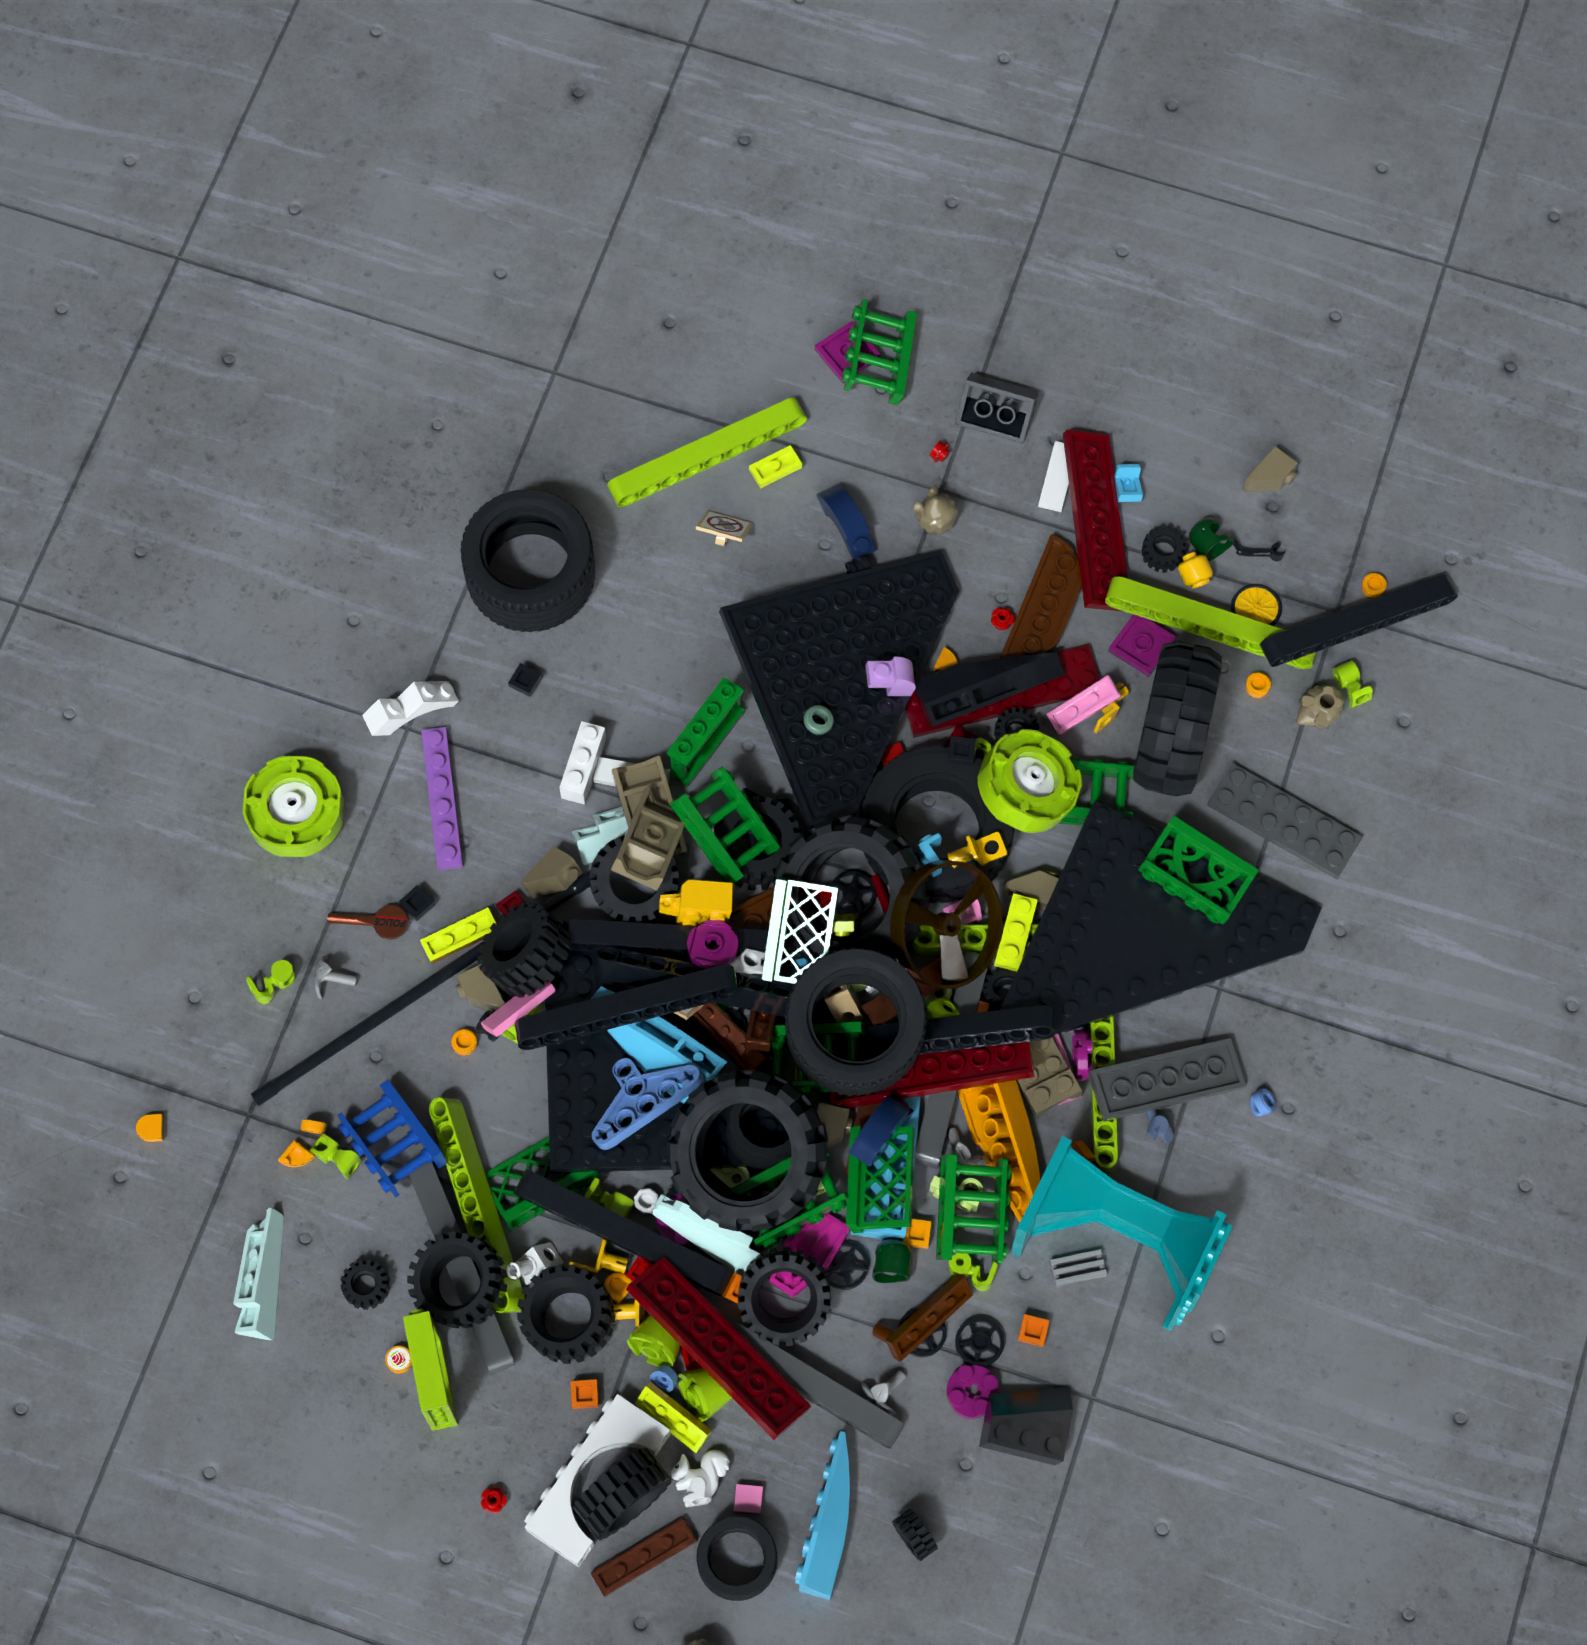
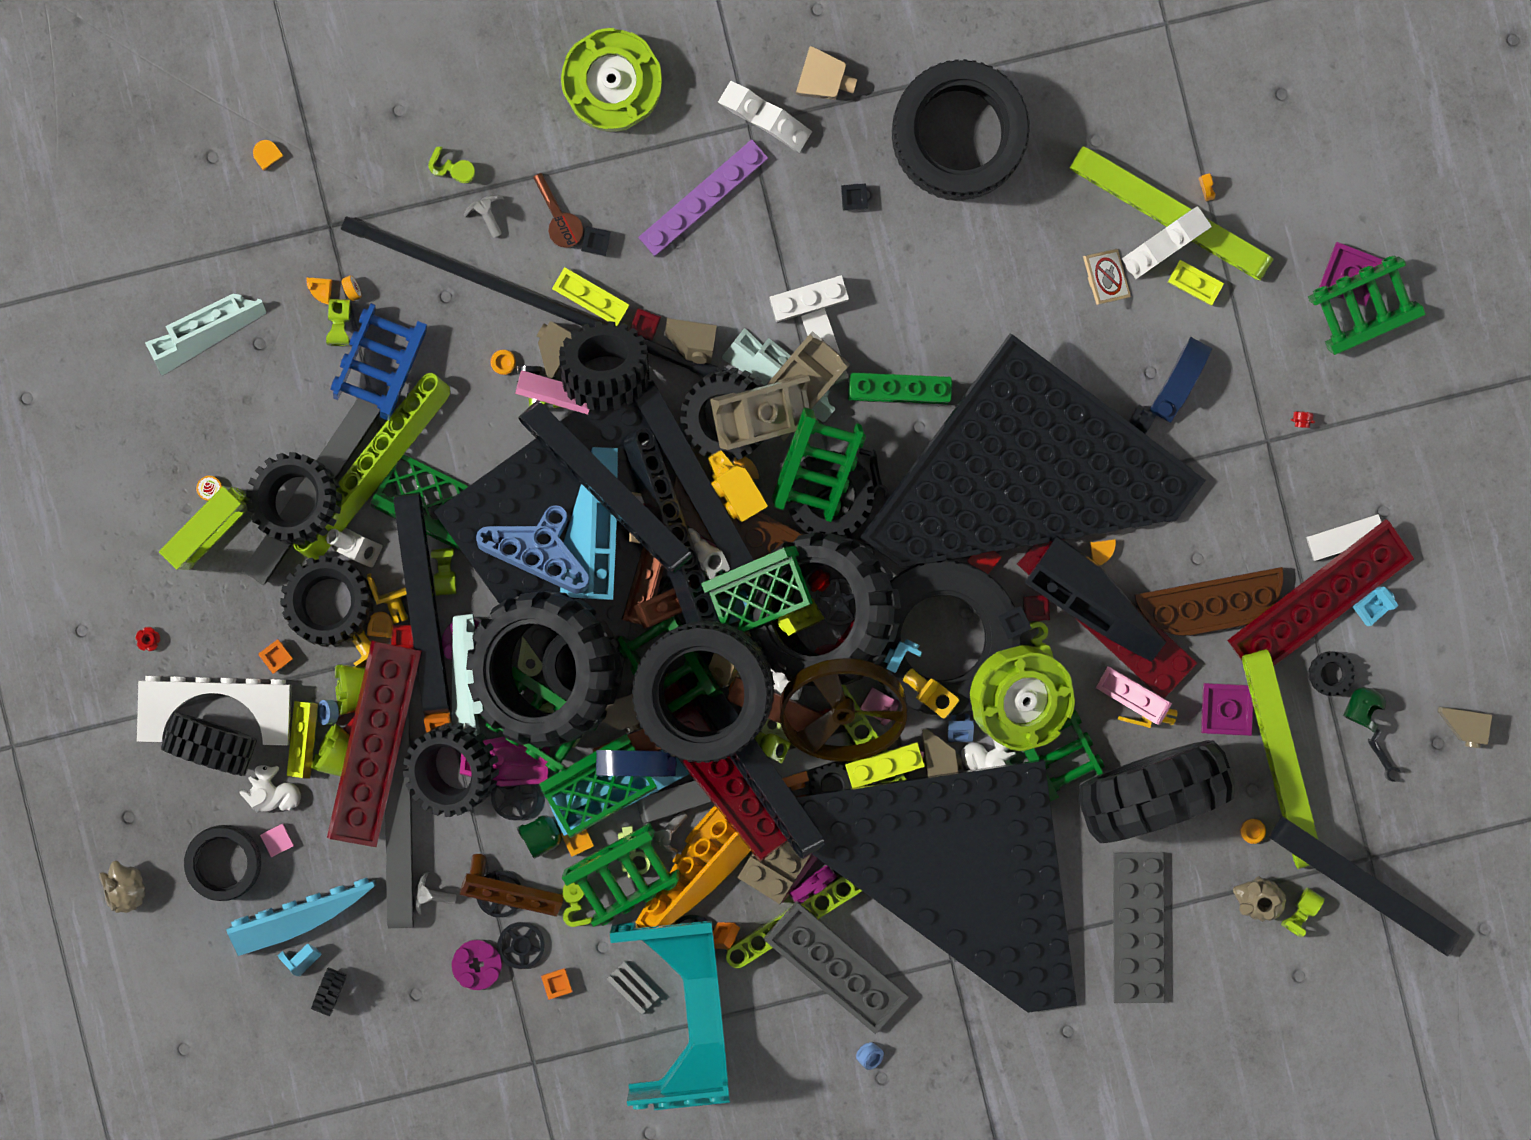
camera: 60 degrees right, 20 degrees up
black tyre [340,1259,390,1310] -> none
copper tile [591,1517,697,1597] -> none
white tile [634,1188,658,1215] -> none
magenta plate [687,920,738,969] -> none
sand green piece [803,705,834,735] -> none
lavender brick [865,657,915,696] -> none
dark tan animal [912,486,958,535] -> none
black slope [955,372,1039,444] -> none
black wedge [979,1387,1073,1465] -> none
red plate [991,607,1015,630] -> none
black tyre [994,707,1039,743] -> none
green fence [1138,815,1259,925] -> none
sand blue piece [1145,1110,1174,1144] -> none
yellow head [1178,552,1213,589] -> none
yellow wheel [1231,585,1282,626] -> none
light orange tile [1361,573,1387,598] -> none
none -> medium azure tile [278,943,322,976]
none -> tan torso [796,46,858,100]
none -> medium blue tile [948,714,974,742]
none -> white animal [960,740,1016,770]
none -> white arch [1122,206,1212,279]
none -> light orange tile [1198,173,1216,202]

